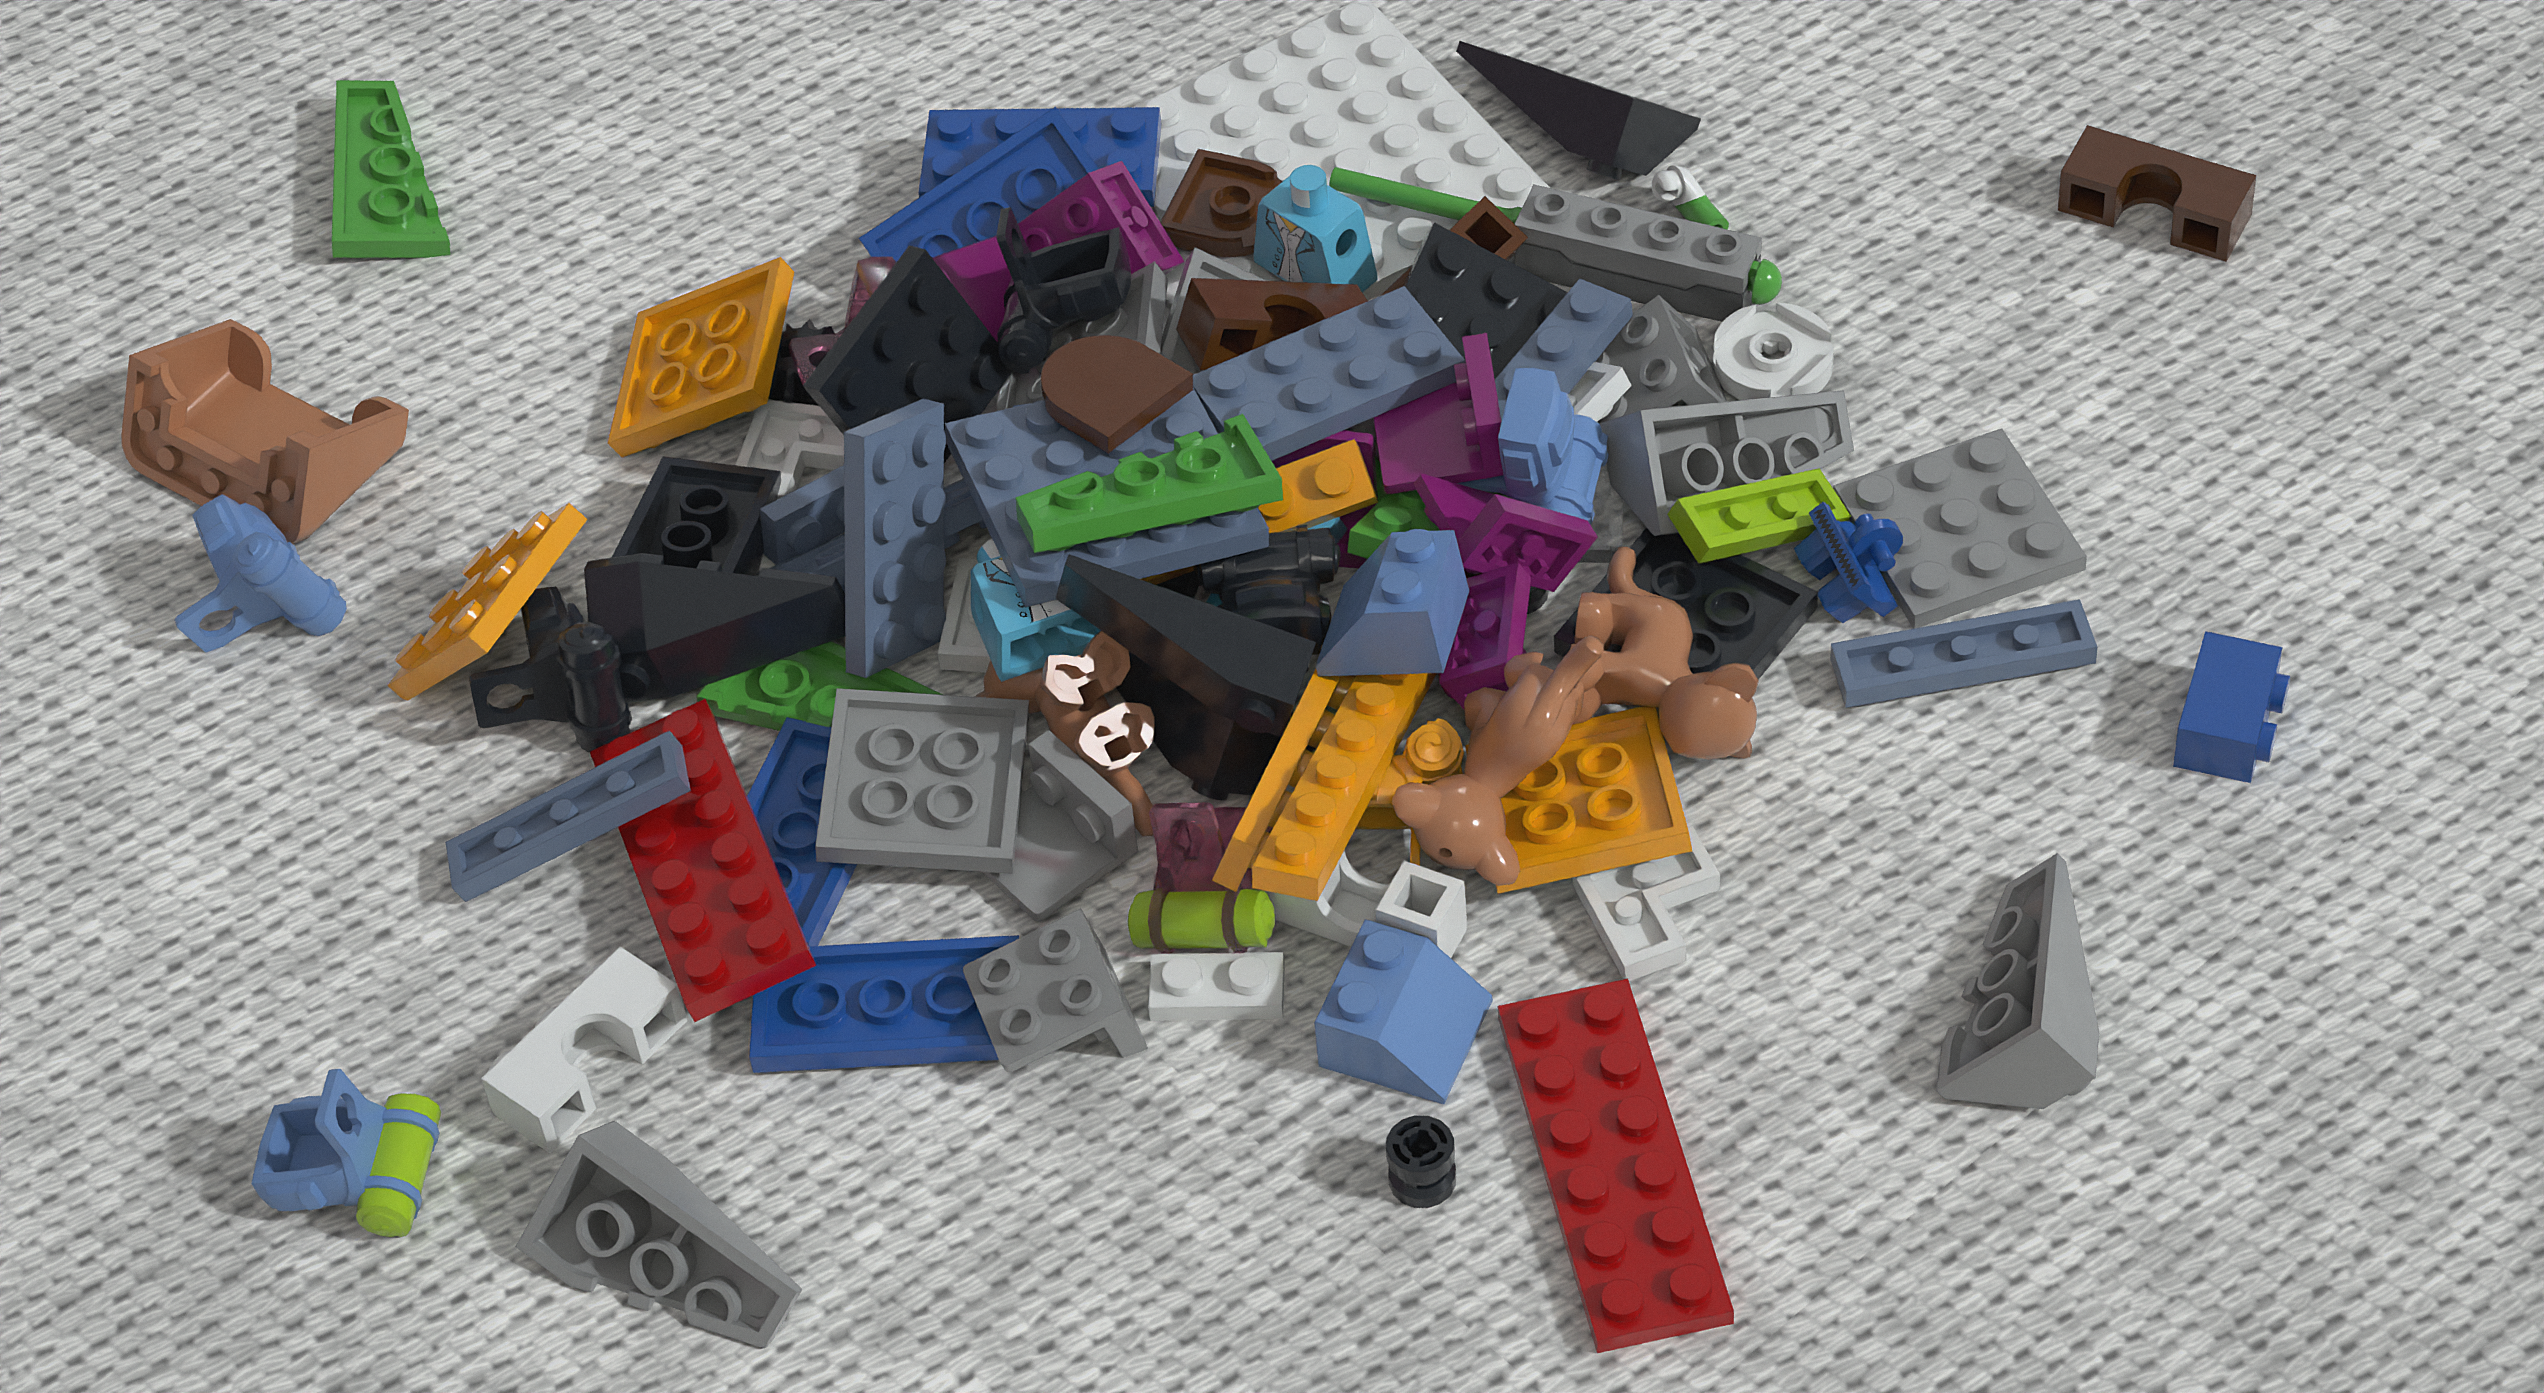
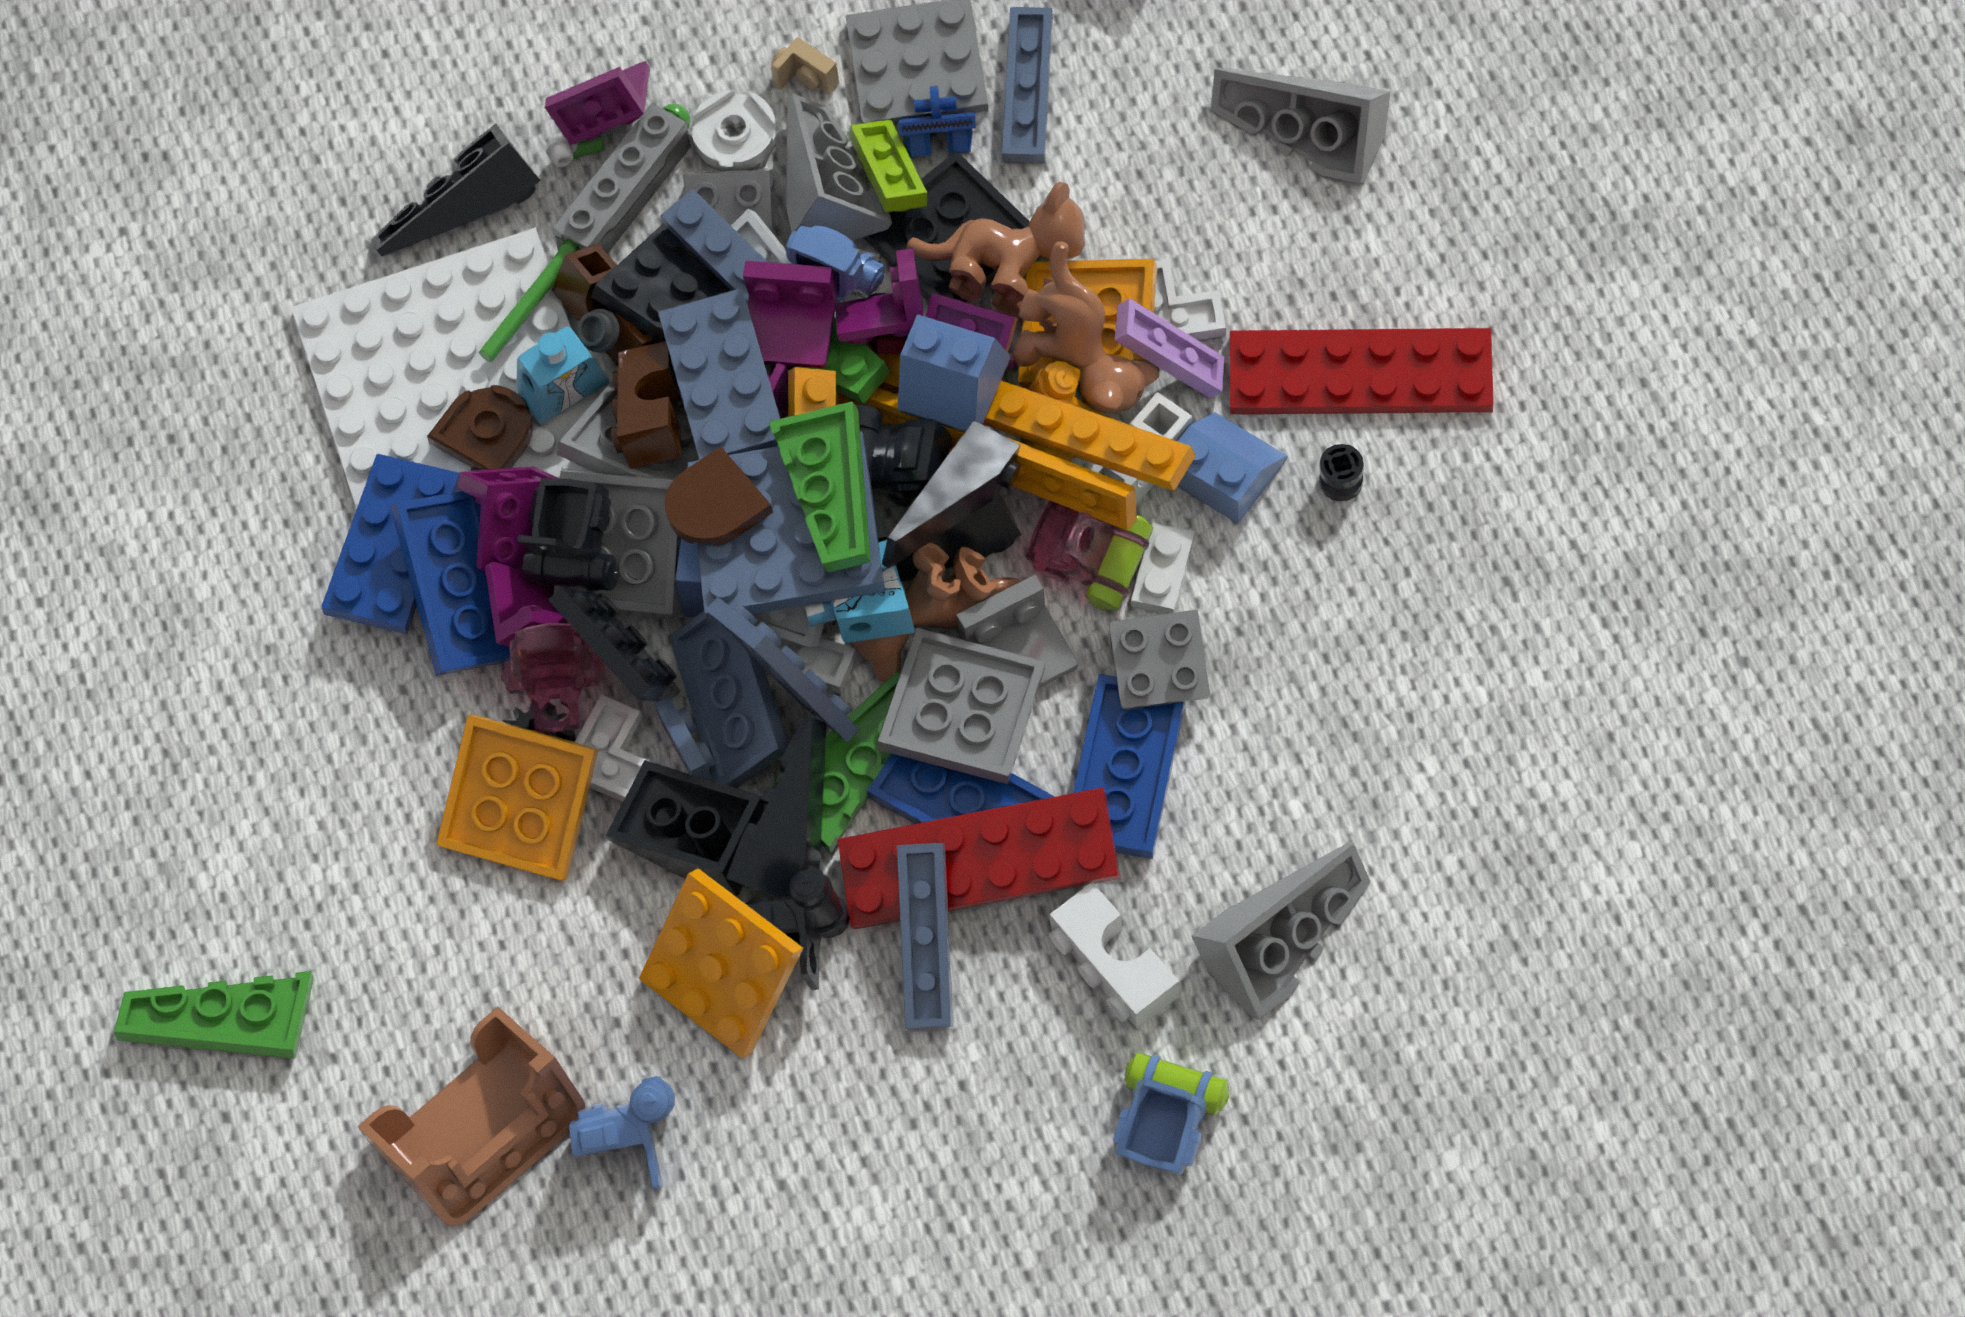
camera: 75 degrees left, 15 degrees up
none -> magenta bracket [544,61,650,146]
none -> dark grey plate [577,309,619,353]
none -> tan bracket [771,37,840,94]
none -> lavender plate [1115,298,1224,399]

